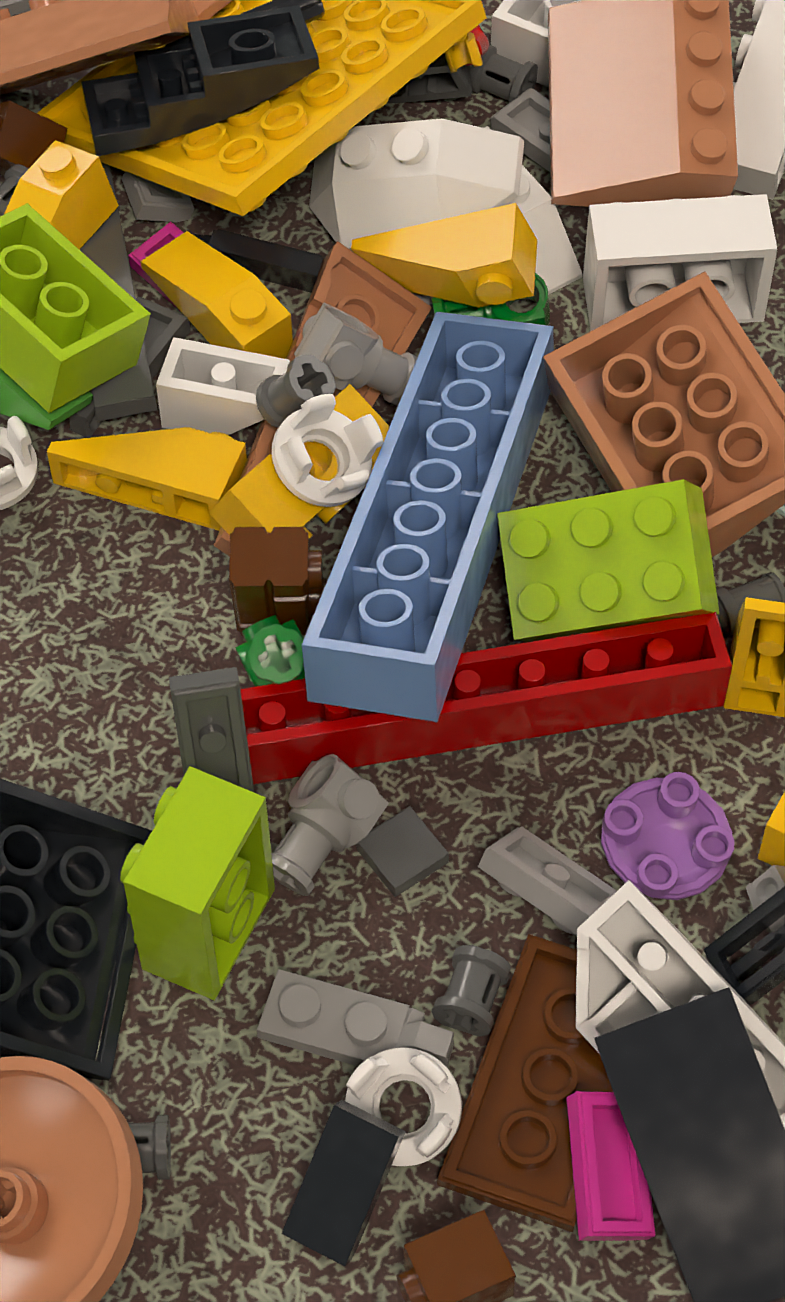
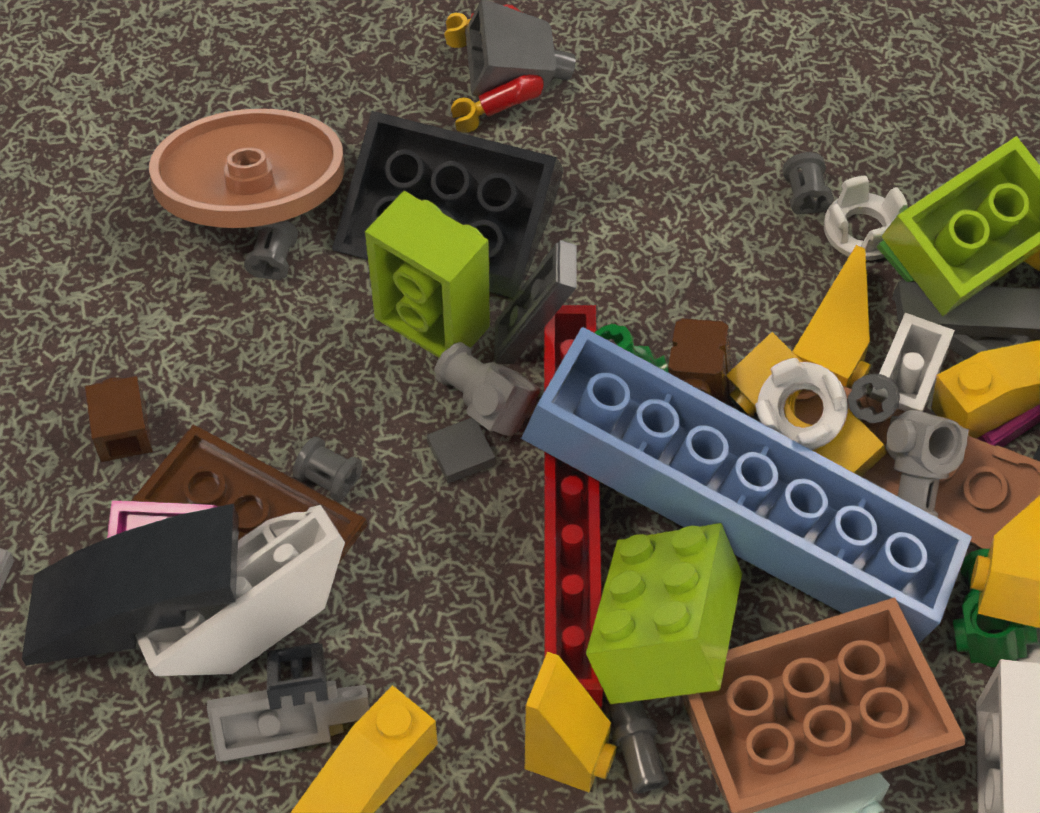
camera: 100 degrees right, 0 degrees up
light grey hinge [257,969,454,1067] -> none
black tile [281,1100,406,1266] -> none
white piece [345,1048,462,1166] -> none
light grey hinge [478,827,617,935] -> none
medium lavender dish [601,772,734,900] -> none

